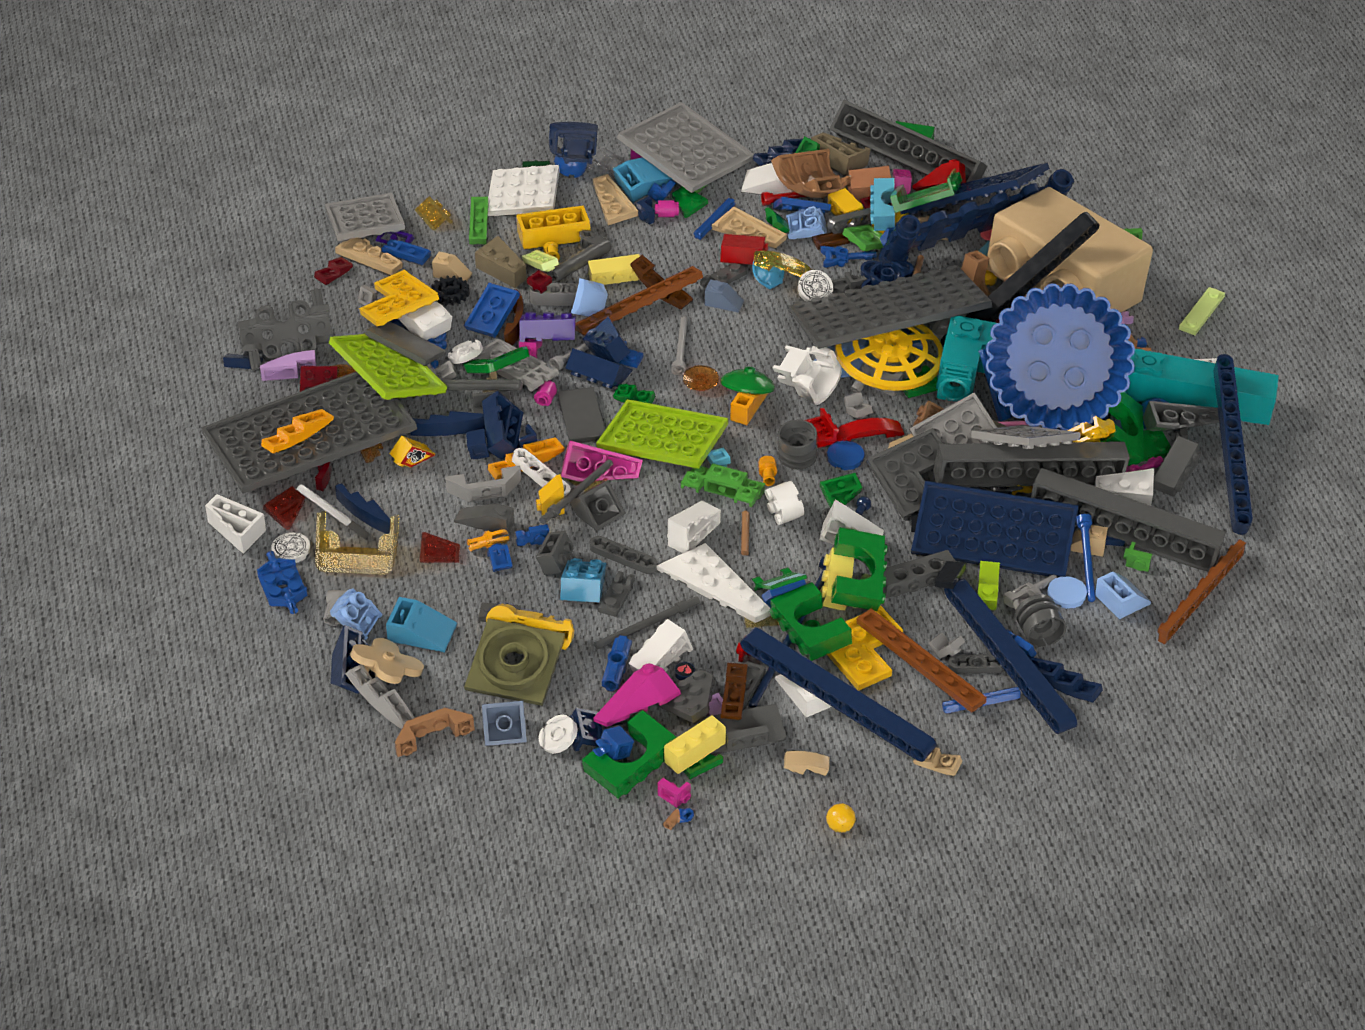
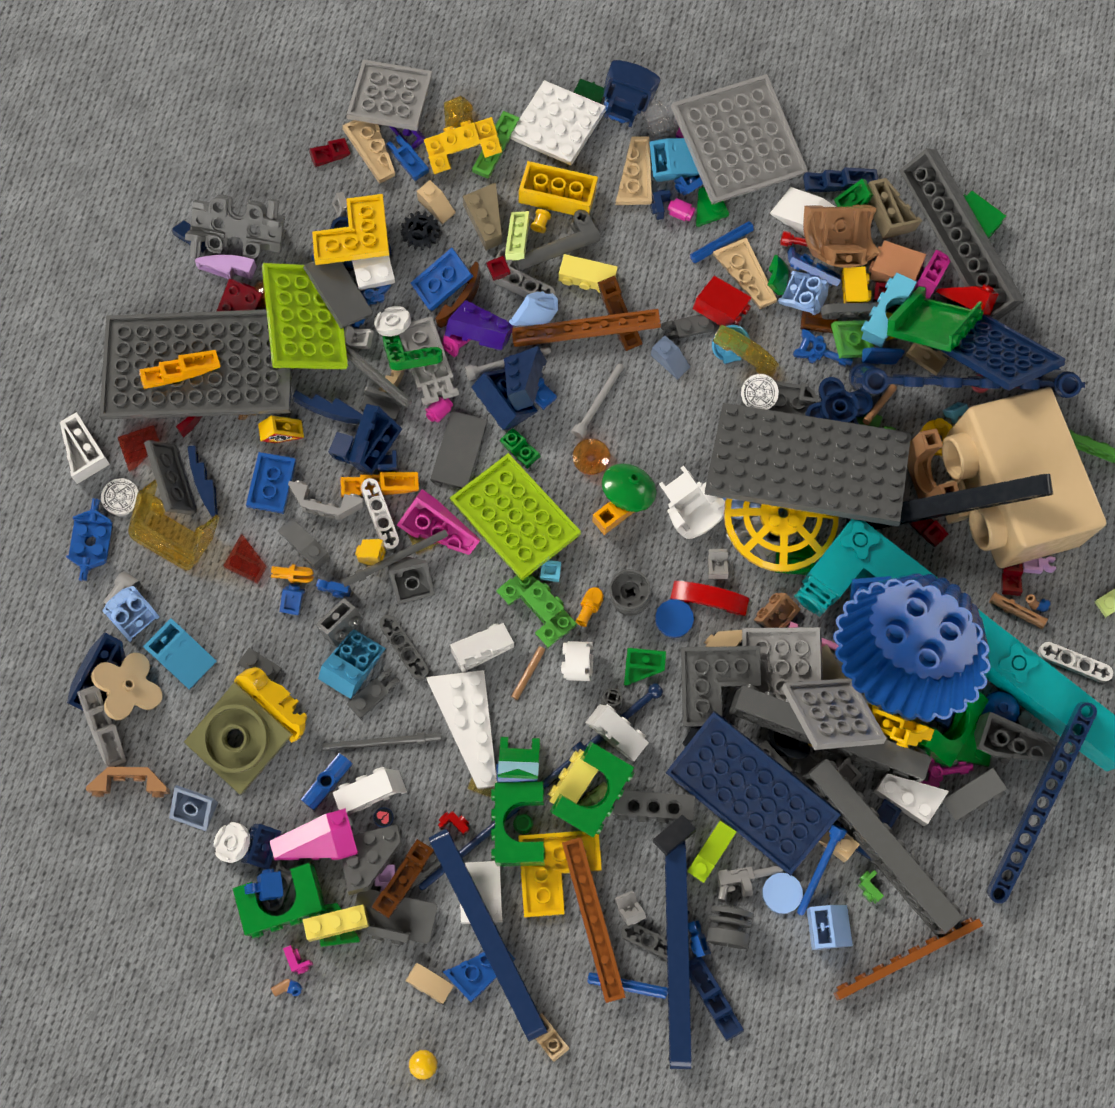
camera: 25 degrees right, 30 degrees up
red bracket [805,408,839,448] -> none
none -> blue plate [246,452,296,514]
none -> yellow bracket [423,117,503,174]
none -> blue wing [443,952,516,1003]

